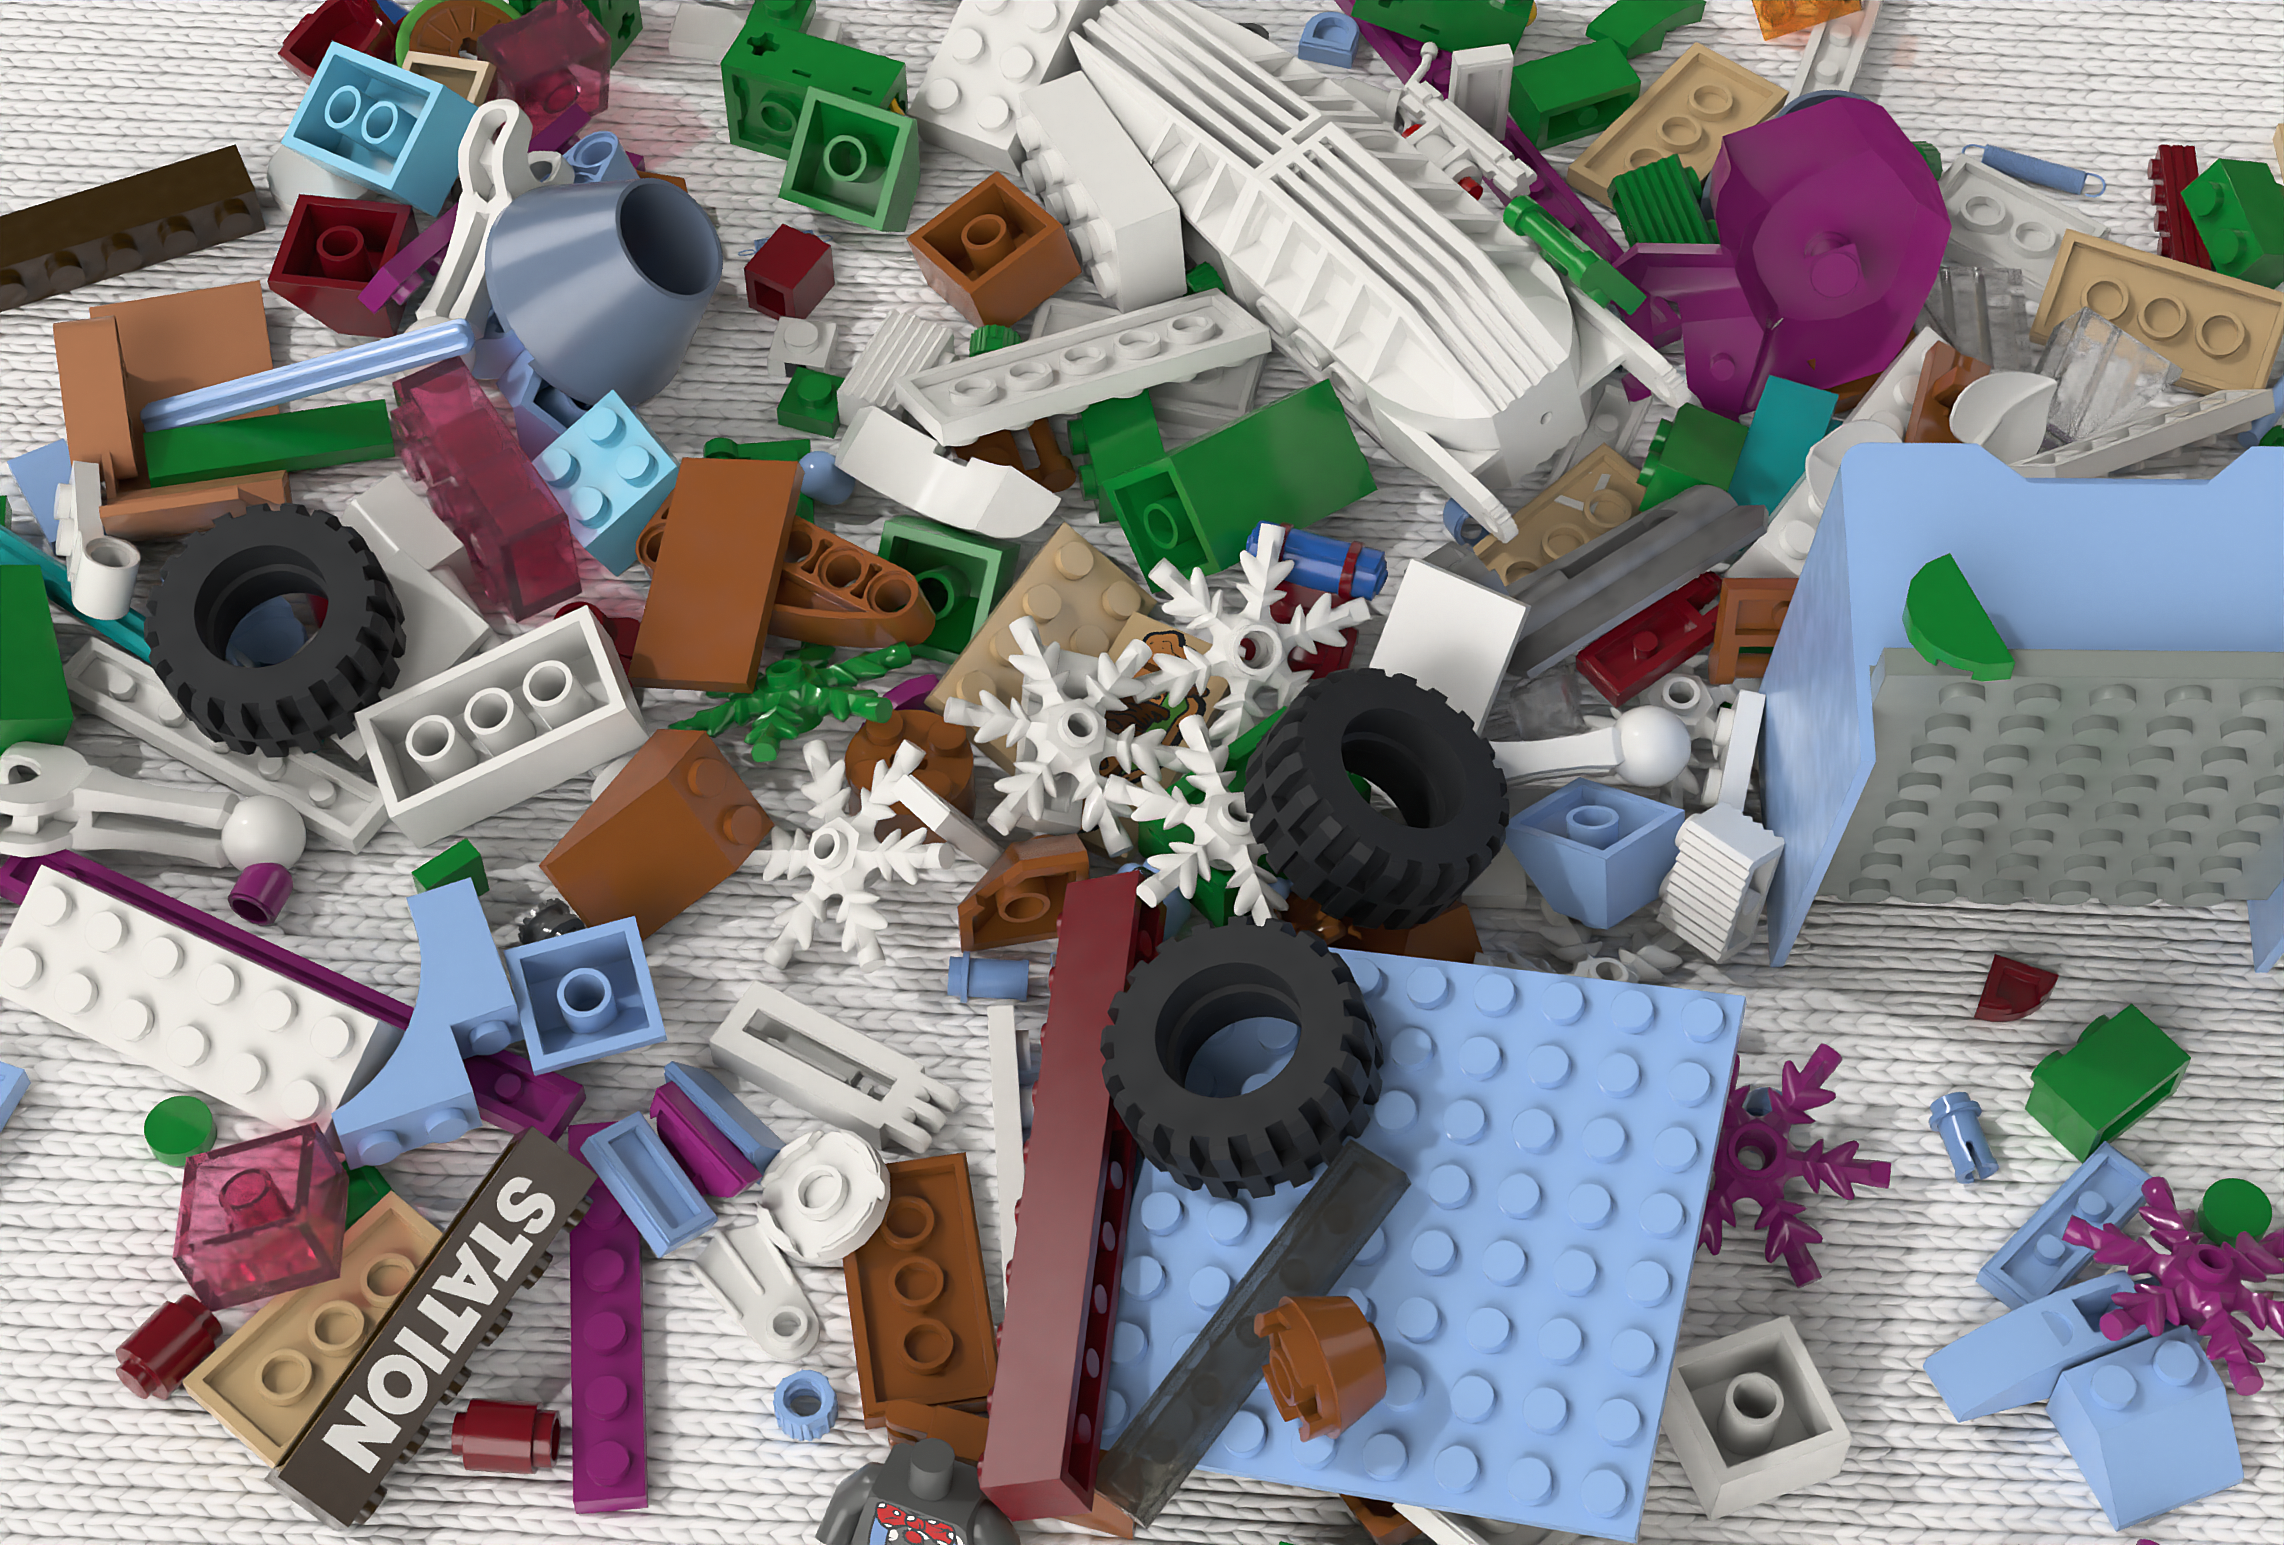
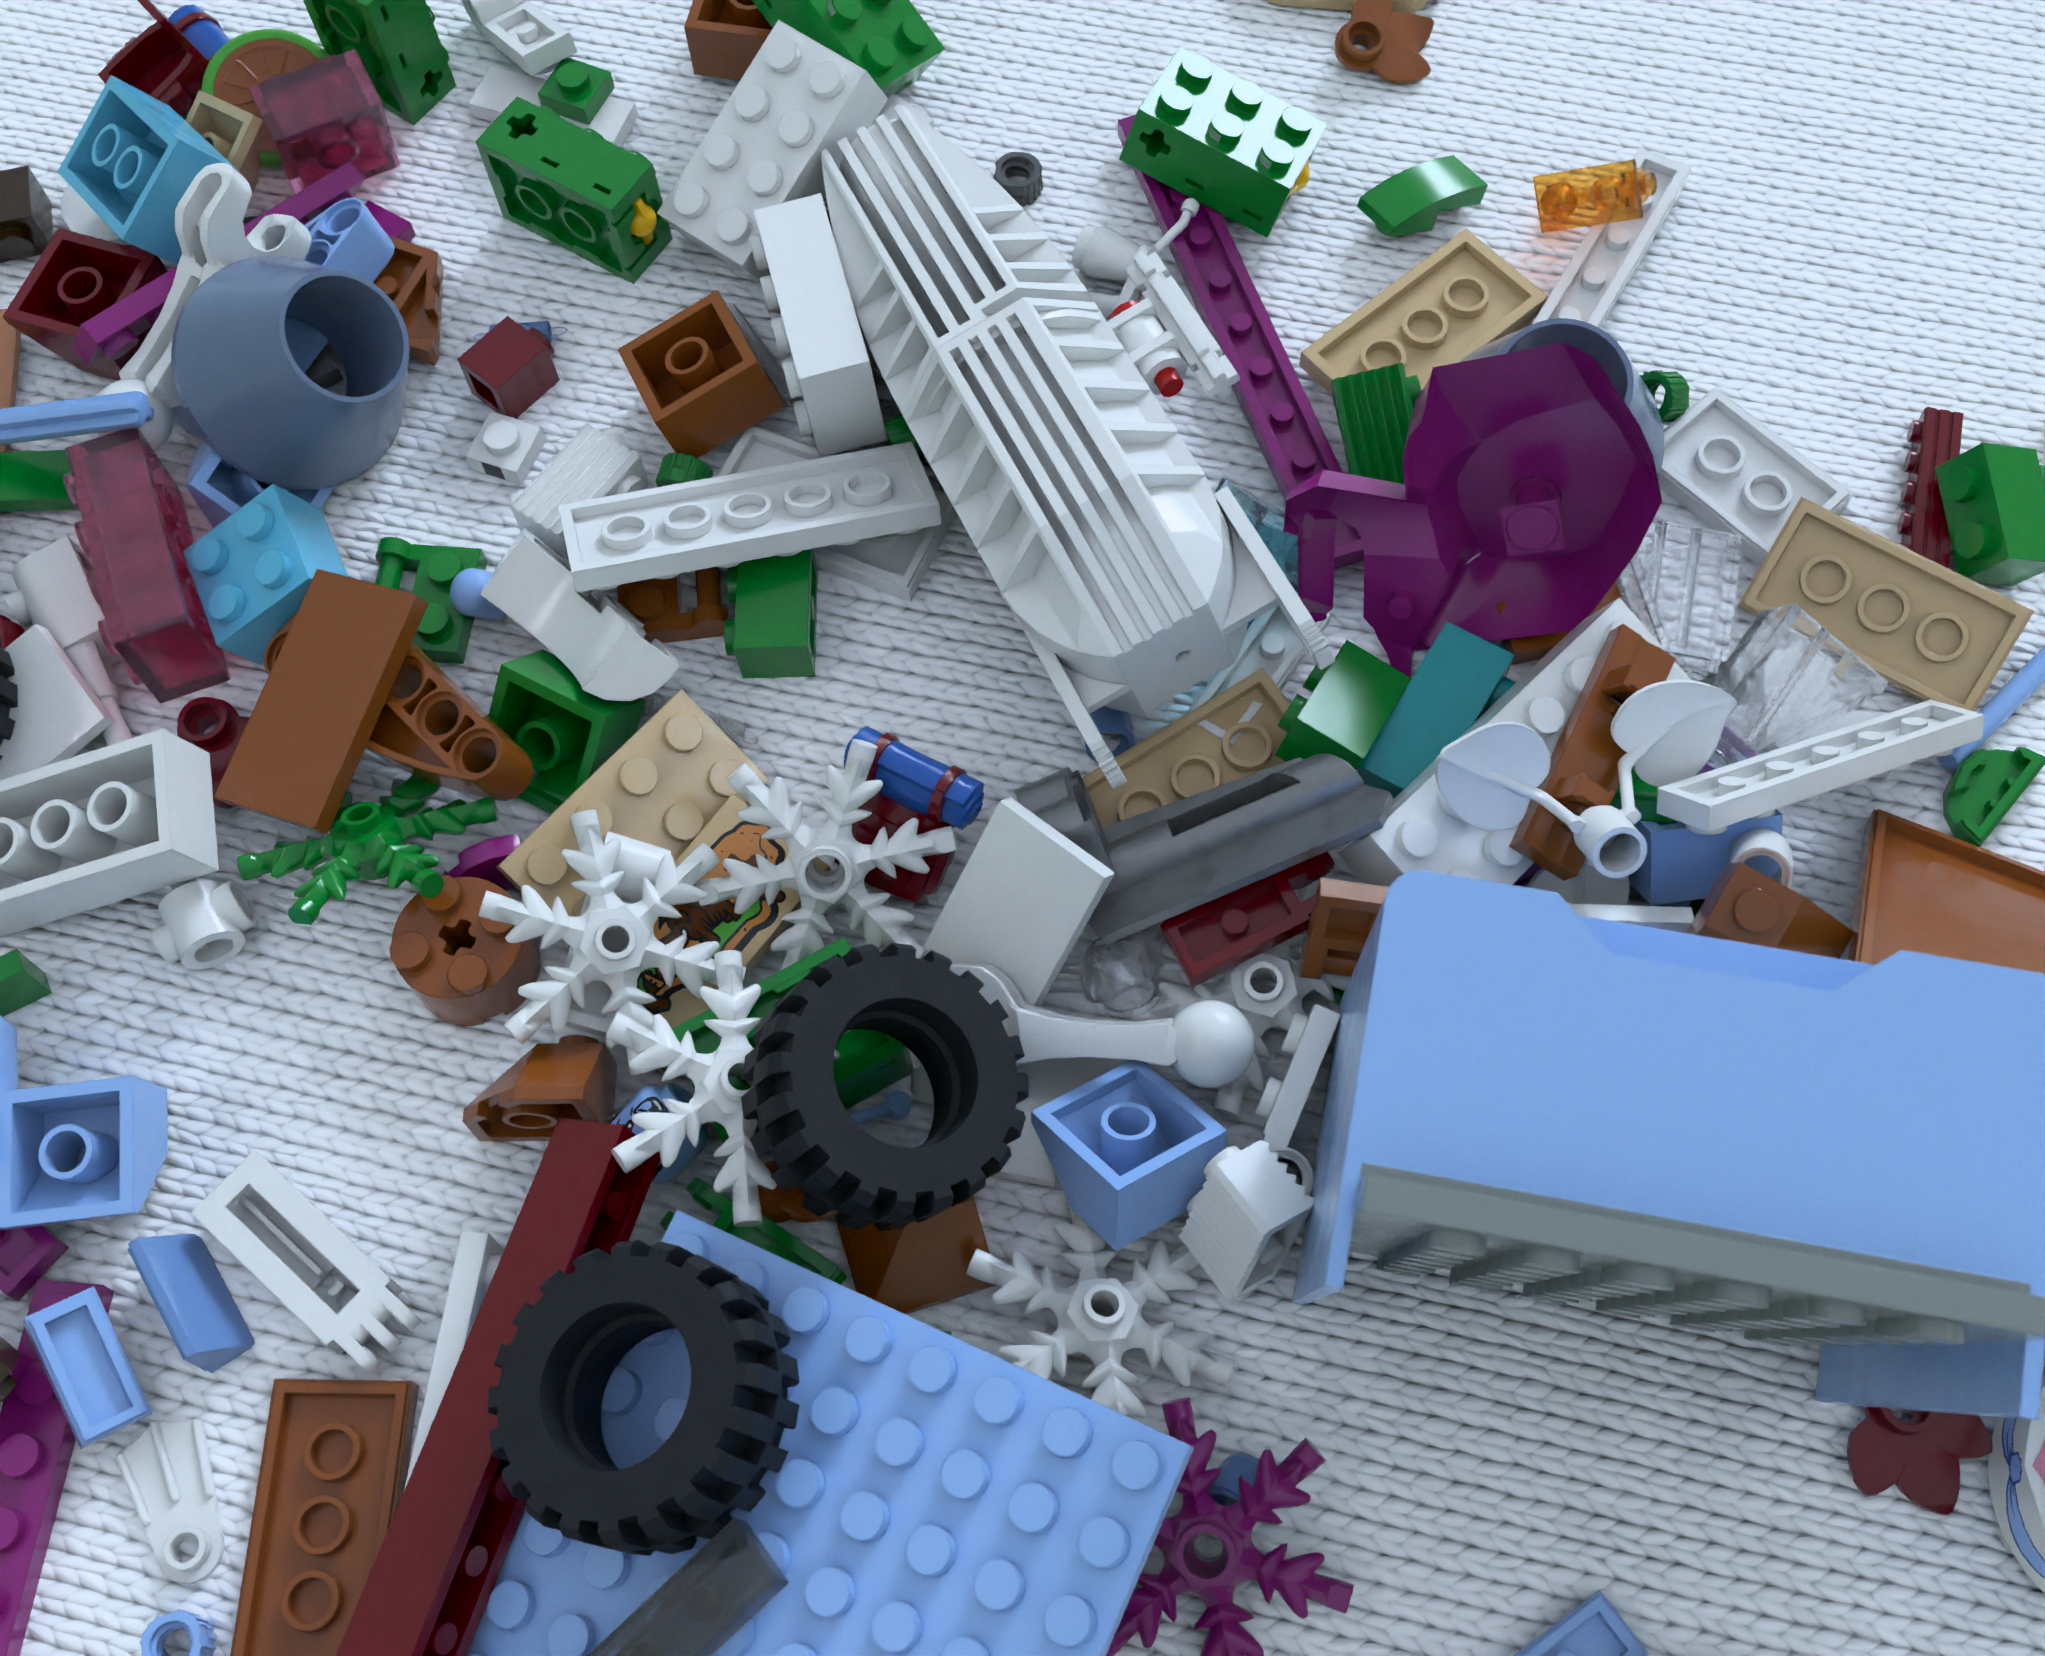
camera: 15 degrees right, 10 degrees up
dark grey bush [517,898,585,945] -> none
dark orange slope [538,729,775,942] -> none
magenta tile [650,1081,763,1198] -> none
white piece [742,739,955,973] -> none
white tile [757,1129,890,1264] -> none
green plate [776,367,845,439] -> none
green slope [778,86,921,232] -> none
white tile [890,774,1006,870] -> none
medium blue pin [947,951,1029,1003] -> none
green slope [1101,378,1378,594] -> none
light blue tile [1298,12,1360,69] -> none
white tile [1448,43,1514,141] -> none
green plate [1503,195,1647,315] -> none
green brick [1508,37,1641,151] -> none
green tile [1902,553,2015,682] -> none
medium blue pin [1928,1092,1999,1184] -> none
light blue piece [1962,144,2106,198] -> none
dark red tile [1974,954,2059,1022] -> none
green brick [2025,1003,2191,1164] -> none

